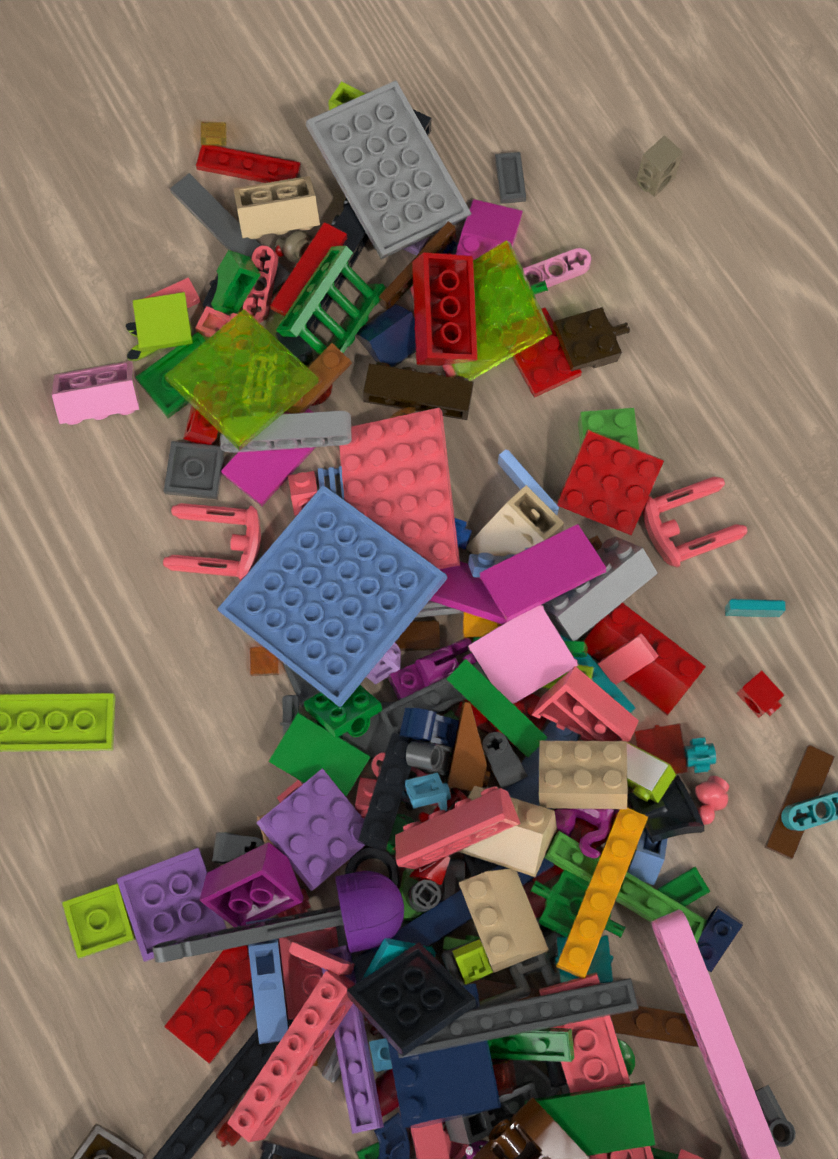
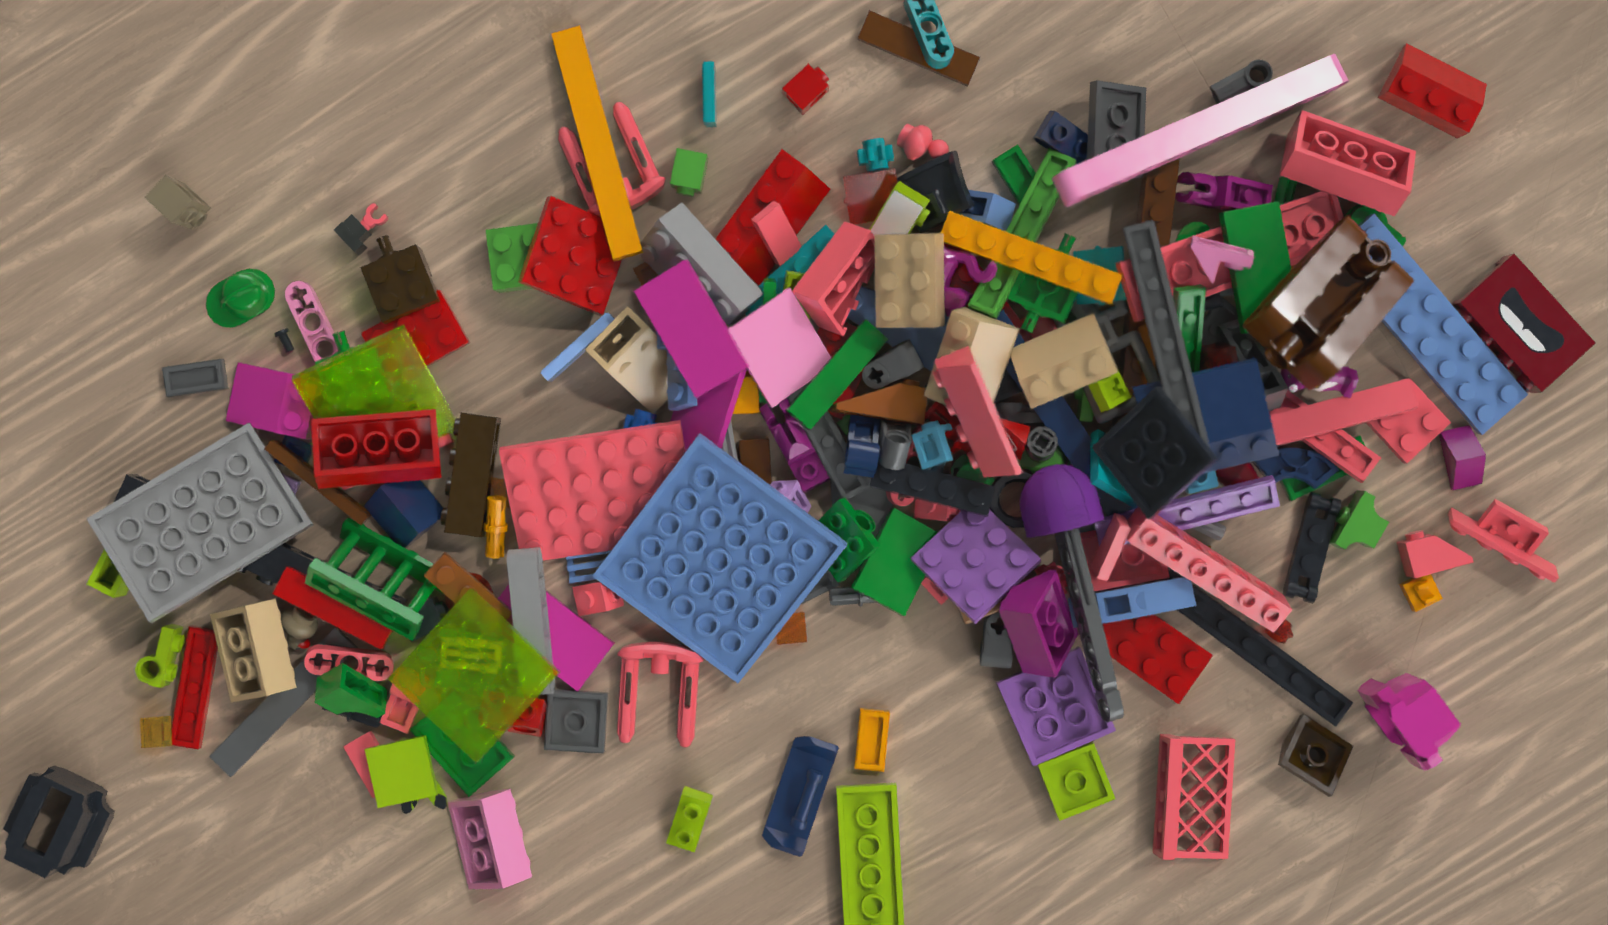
camera: 90 degrees left, 15 degrees up
none -> black piece [3,766,115,878]
none -> lime plate [135,624,185,688]
none -> green piece [206,269,275,328]
none -> black piece [274,328,294,353]
none -> pearl dark grey piece [334,203,388,256]
none -> light orange pin [483,495,508,559]
none -> light orange tile [551,25,643,261]
none -> lime plate [666,786,713,853]
none -> bright green brick [670,148,709,197]
none -> dark blue piece [762,736,839,857]
none -> light orange tile [854,708,890,772]
none -> dark grey plate [1087,80,1146,179]
none -> coral fence [1153,734,1235,860]
none -> magenta plate [1175,172,1273,211]
none -> bright pink slope [1191,236,1254,284]

